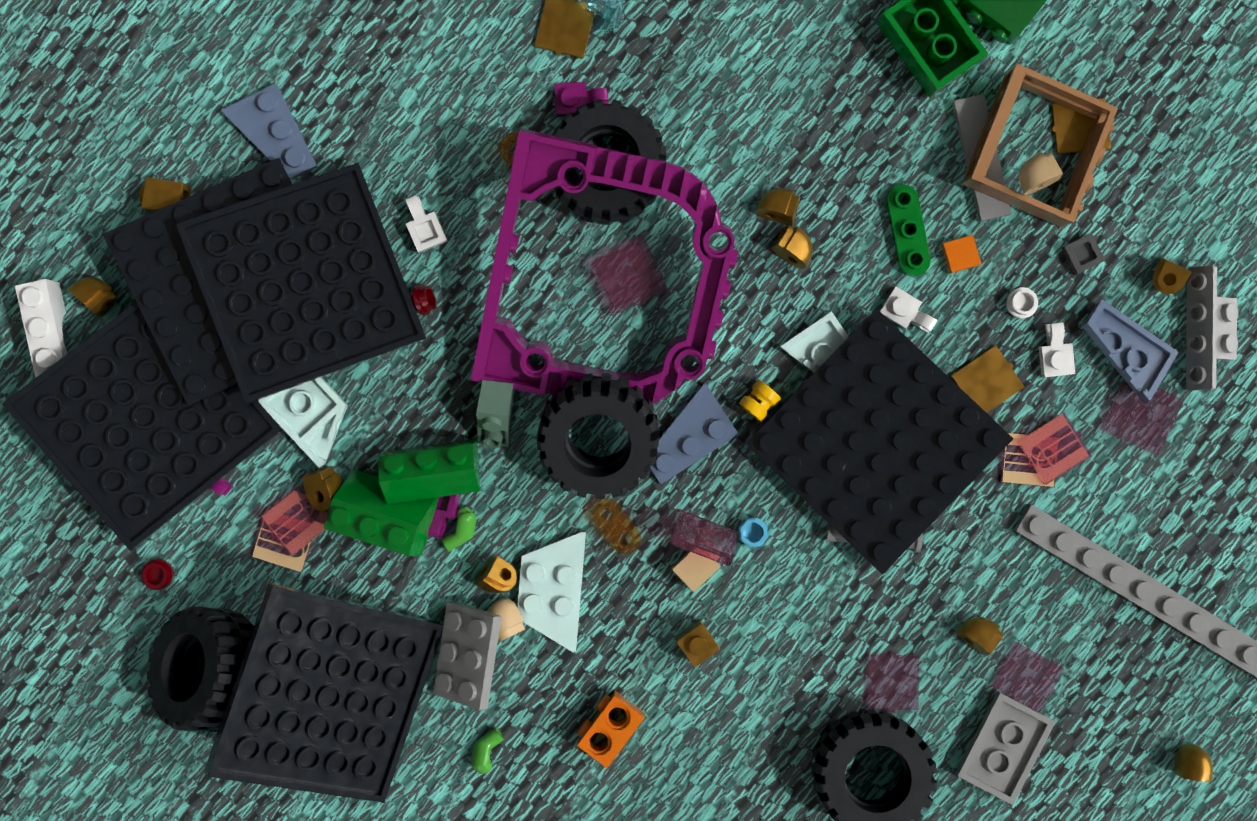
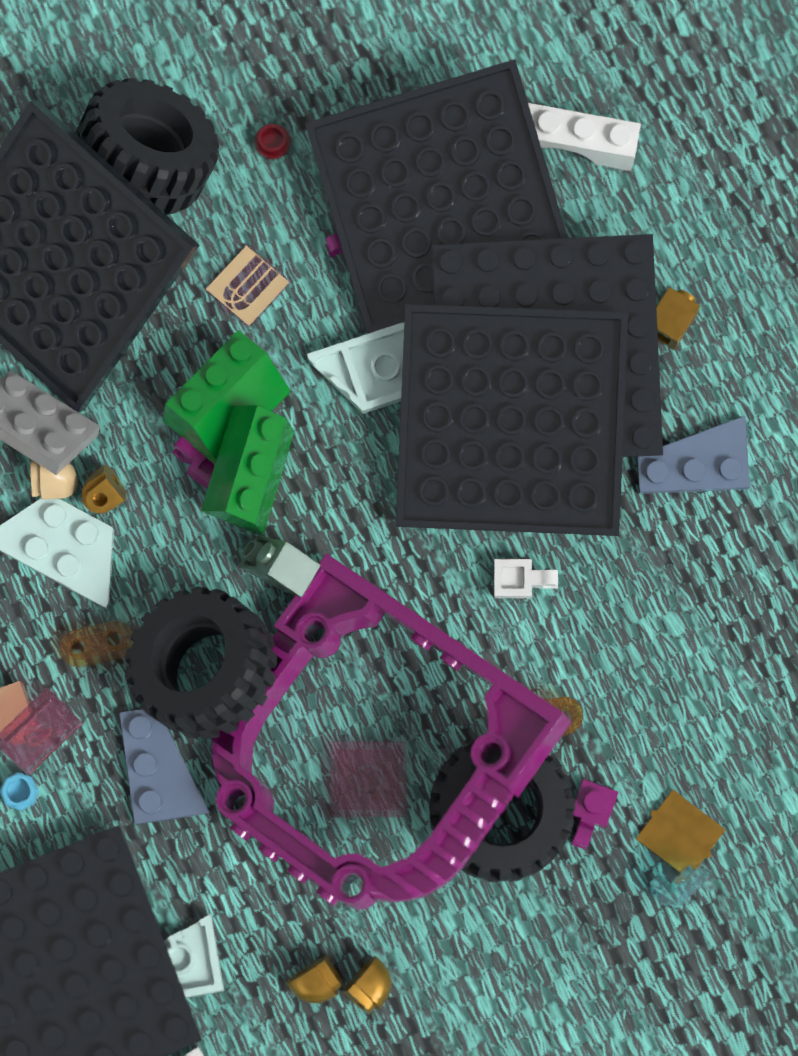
camera: 115 degrees right, 10 degrees down
pearl gold piece [67,277,116,318] -> none
clear pink piece [259,482,328,557] -> none
pearl gold piece [303,466,342,511] -> none
dark red plate [410,285,437,316] -> none
bright green arm [442,507,477,552] -> none
yellow wheel [738,379,781,423] -> none

